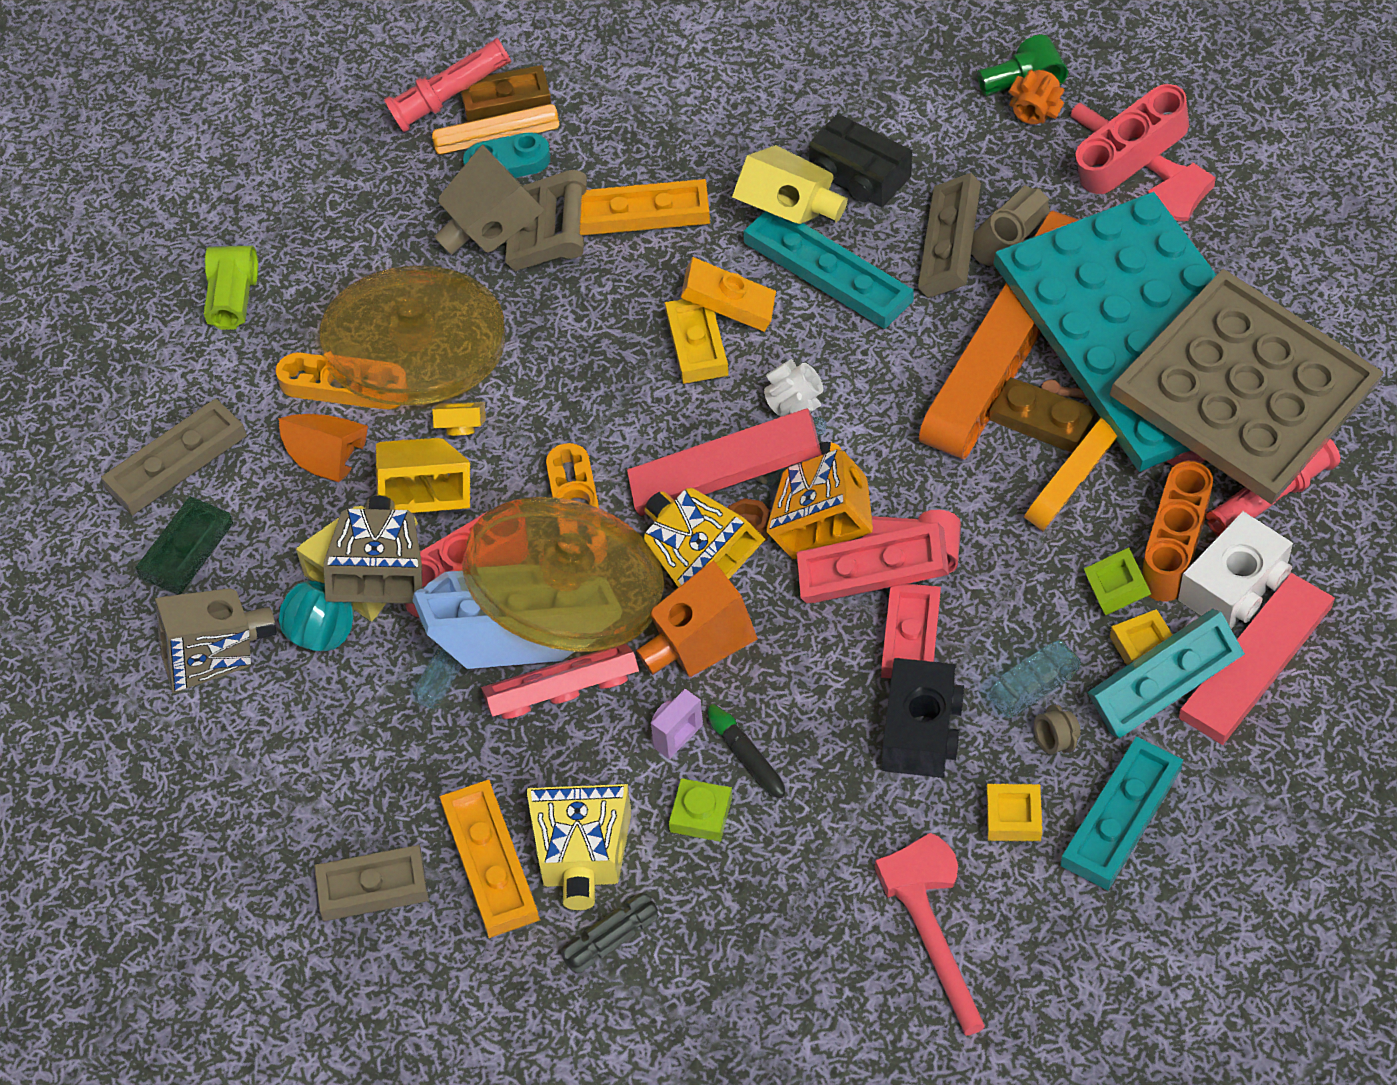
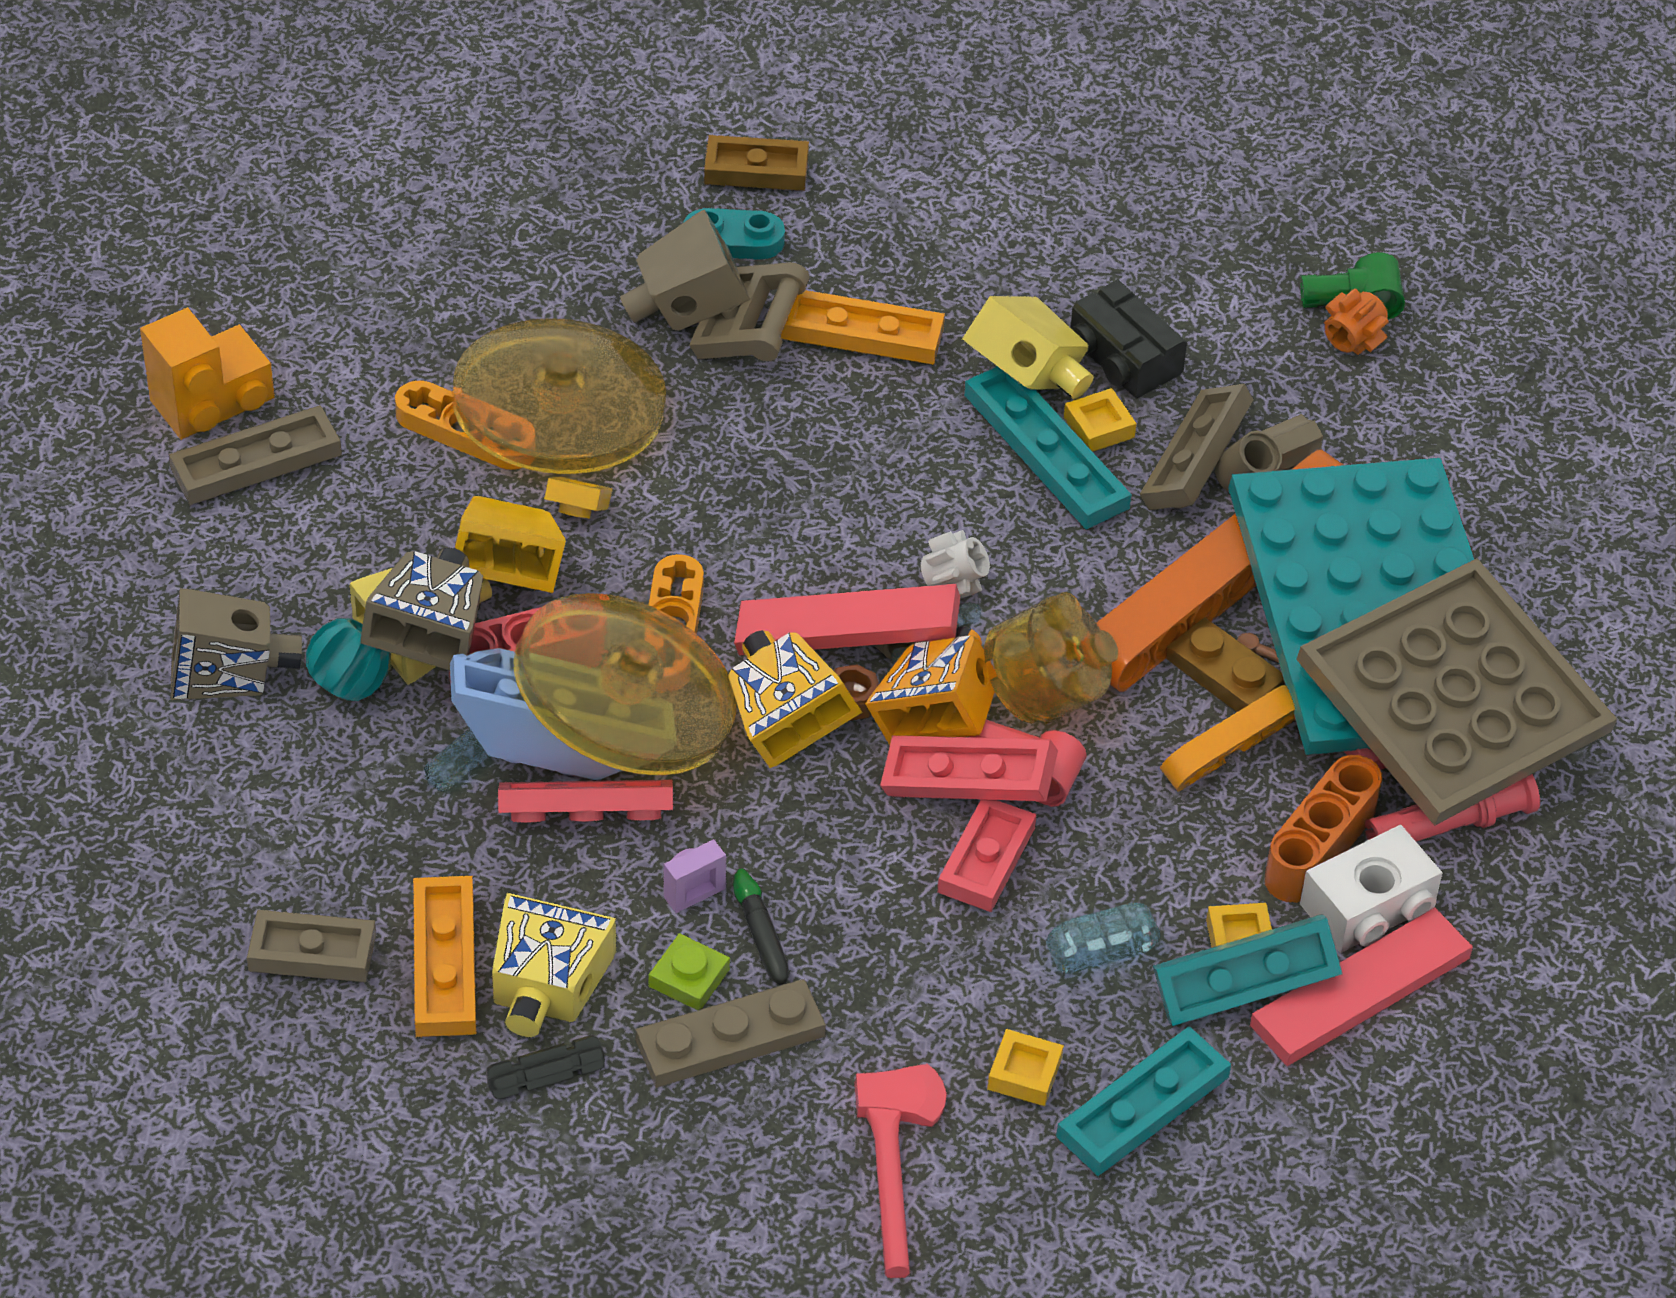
camera: 10 degrees right, 5 degrees down
clear green plate [135,496,233,595] -> none
lime piece [204,245,258,330] -> none
orange brick [278,414,368,482] -> none
coral pin [384,37,512,133] -> none
light orange axle [432,104,559,155] -> none
orange torso [636,560,758,677] -> none
yellow plate [665,299,729,384] -> none
light orange plate [681,257,776,332] -> none
black brick [882,658,964,778] -> none
dark tan plate [1034,704,1081,754] -> none
coral piece [1071,103,1216,221] -> none
coral beam [1076,84,1189,194] -> none
lime plate [1084,547,1151,615] -> none
none -> light orange brick [140,307,275,440]
none -> dark tan plate [635,979,826,1088]
none -> clear yellow brick [984,592,1118,725]
none -> yellow plate [1063,388,1137,452]

